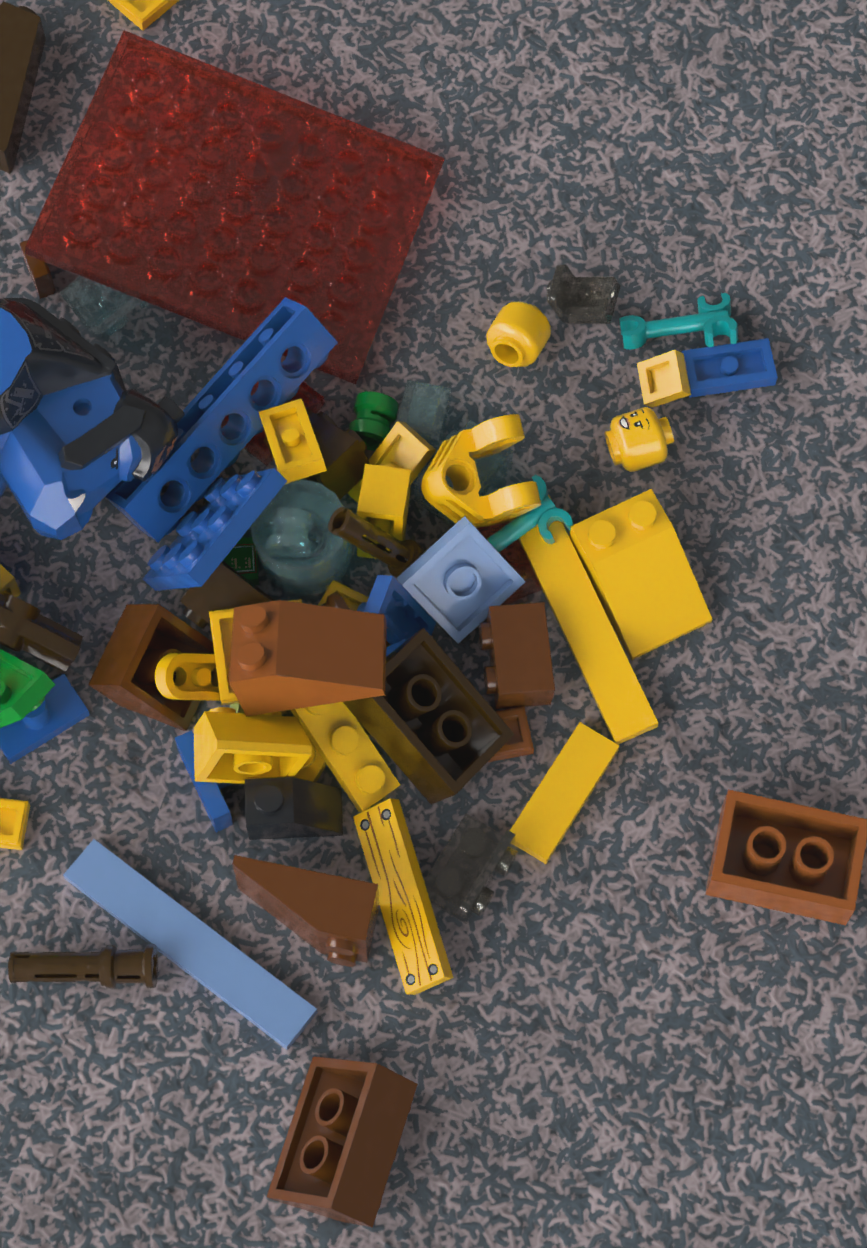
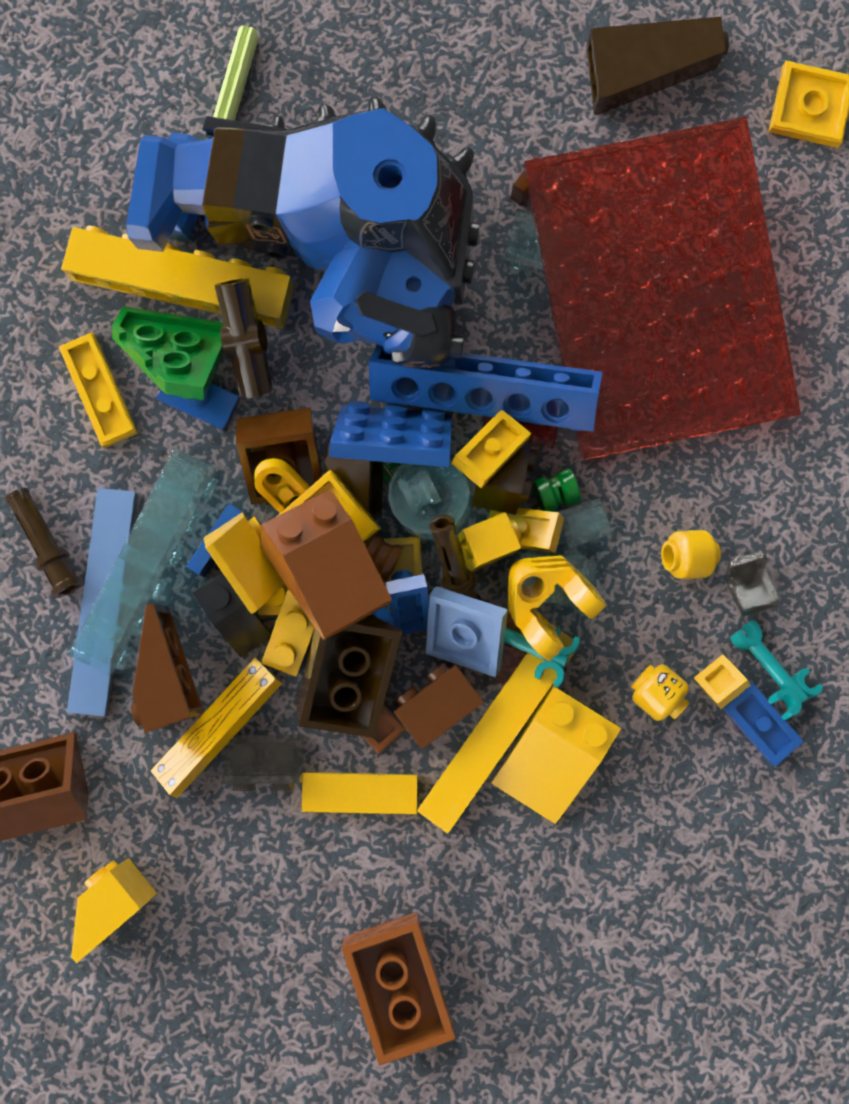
camera: 55 degrees right, 15 degrees up
none -> clear light blue brick [67,448,219,675]
none -> yellow slope [71,858,158,964]

